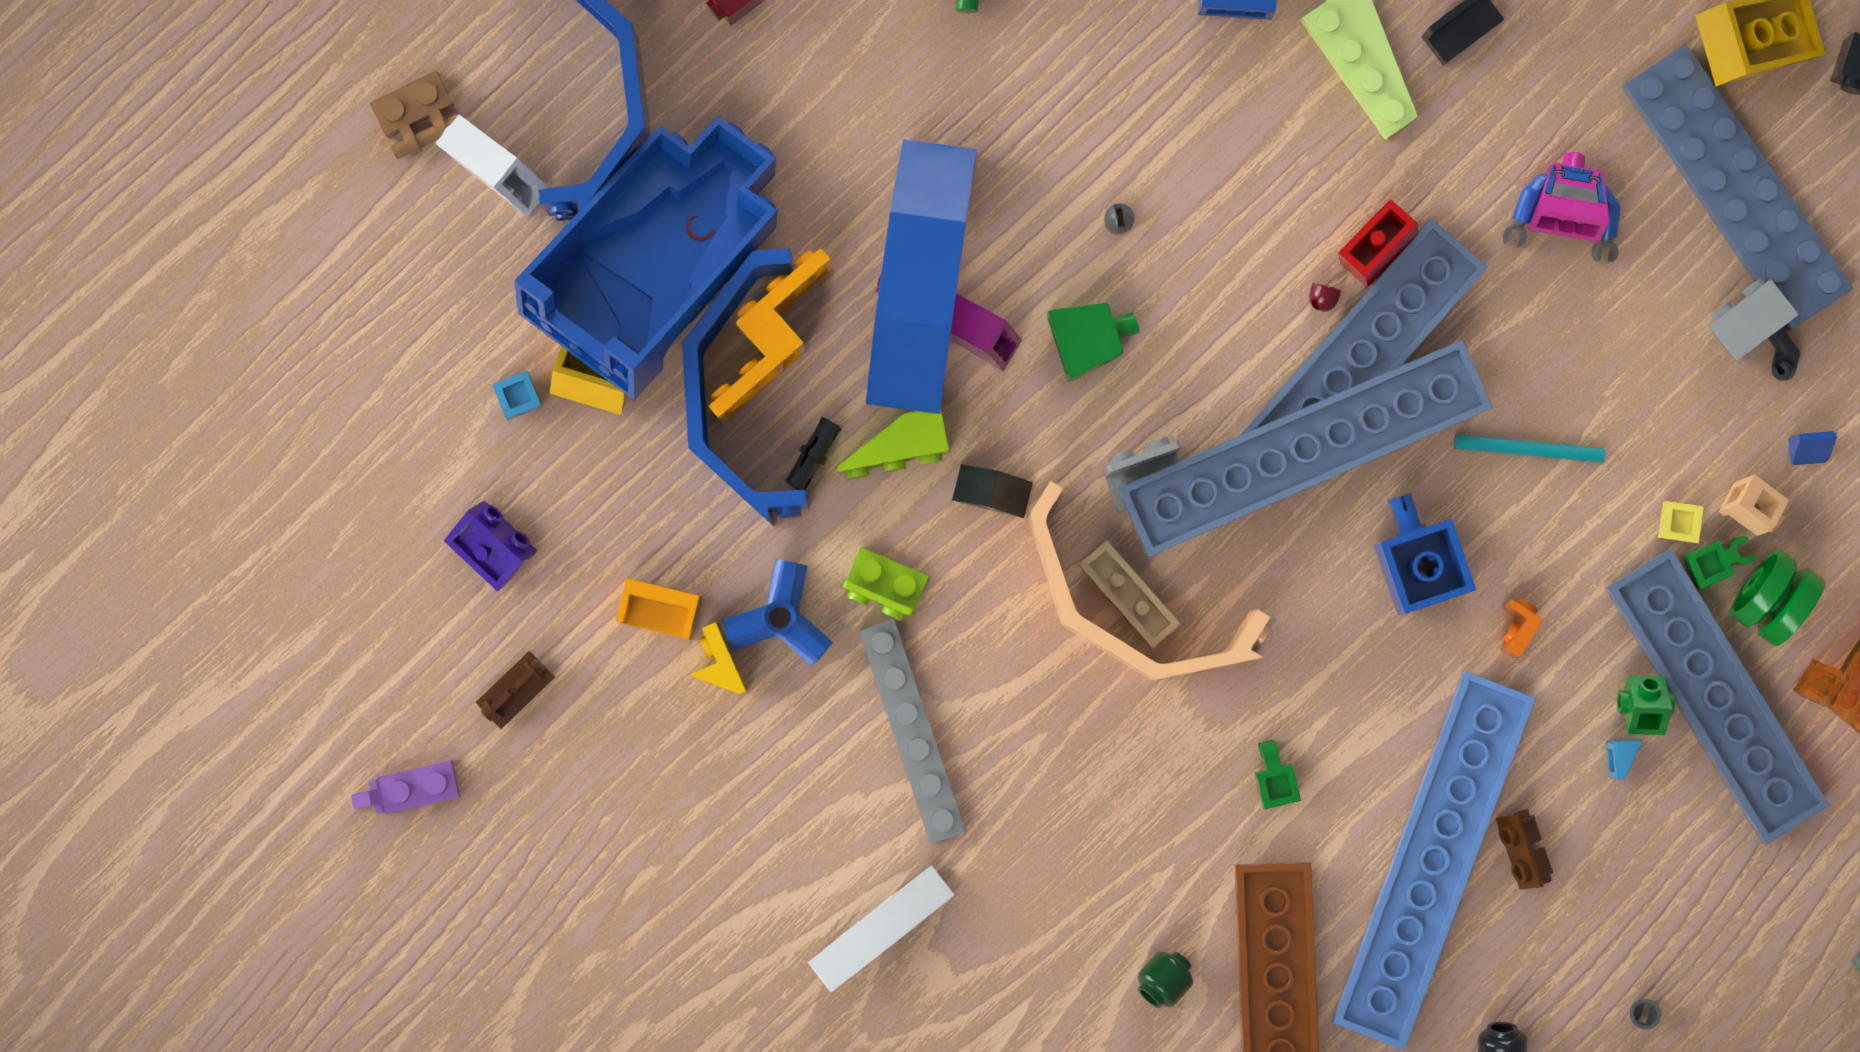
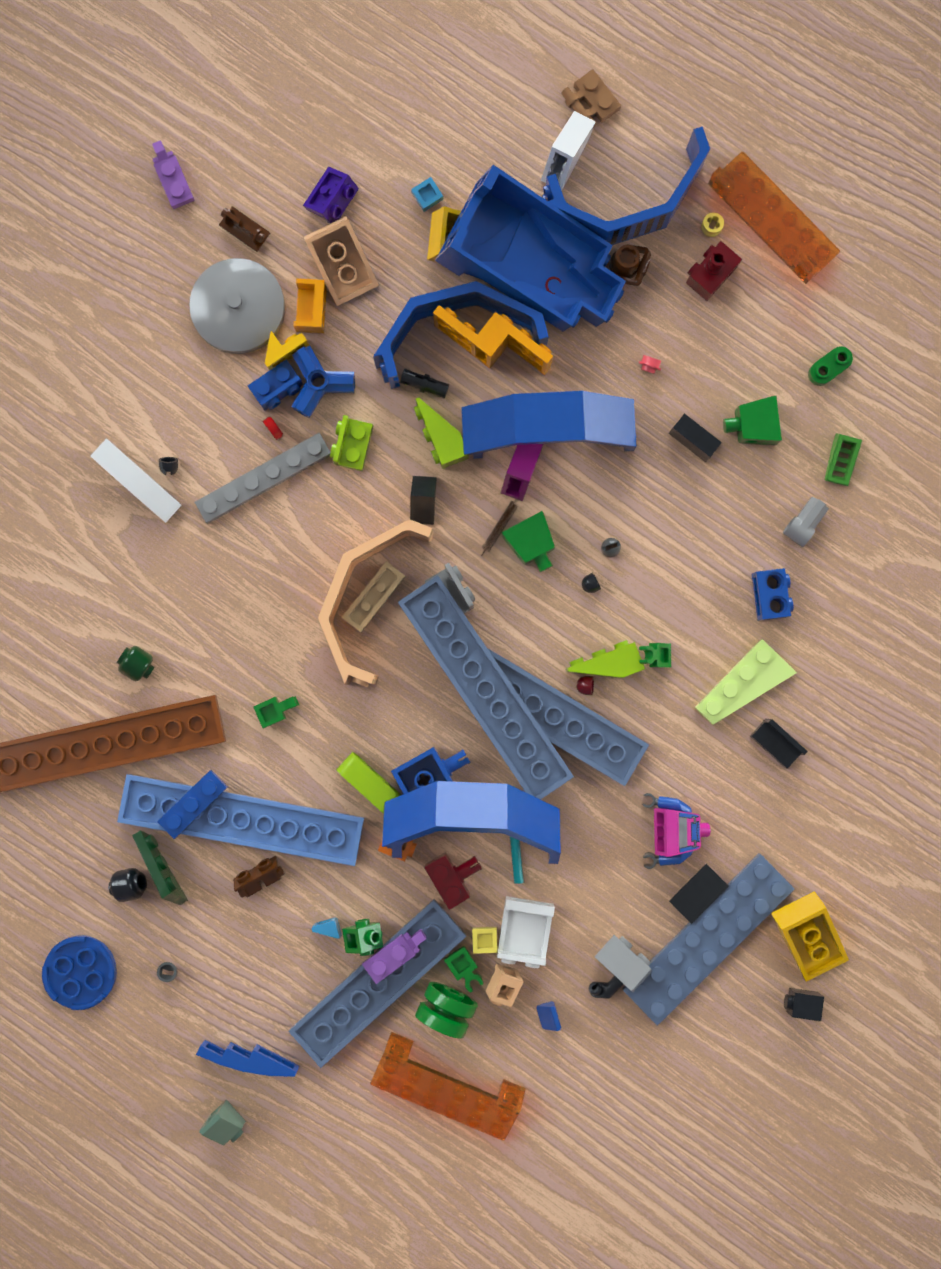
camera: 80 degrees right, 0 degrees up
red brick [1338,199,1419,288] -> none
none -> dark green wing [132,830,188,905]
none -> blue plate [157,770,228,839]
none -> black hinge [159,457,178,475]
none -> light grey dish [189,258,285,354]
none -> blue slope [196,1040,300,1077]
none -> blue bracket [248,359,304,411]
none -> red tile [263,417,283,441]
none -> light nougat slope [304,216,379,306]
none -> lime beam [336,751,401,814]
none -> medium lavender hinge [362,929,427,984]
none -> blue panel [382,781,561,864]
none -> dark red brick [424,852,482,910]
none -> reddish brown piece [481,498,519,556]
none -> white panel [497,896,555,968]
none -> lime slope [566,640,645,678]
none -> black hinge [582,572,601,593]
none -> reddish brown piece [609,244,651,286]
none -> coral plate [639,355,661,374]
none -> green plate [639,643,671,668]
none -> black panel [668,413,722,463]
none -> black piece [669,864,729,924]

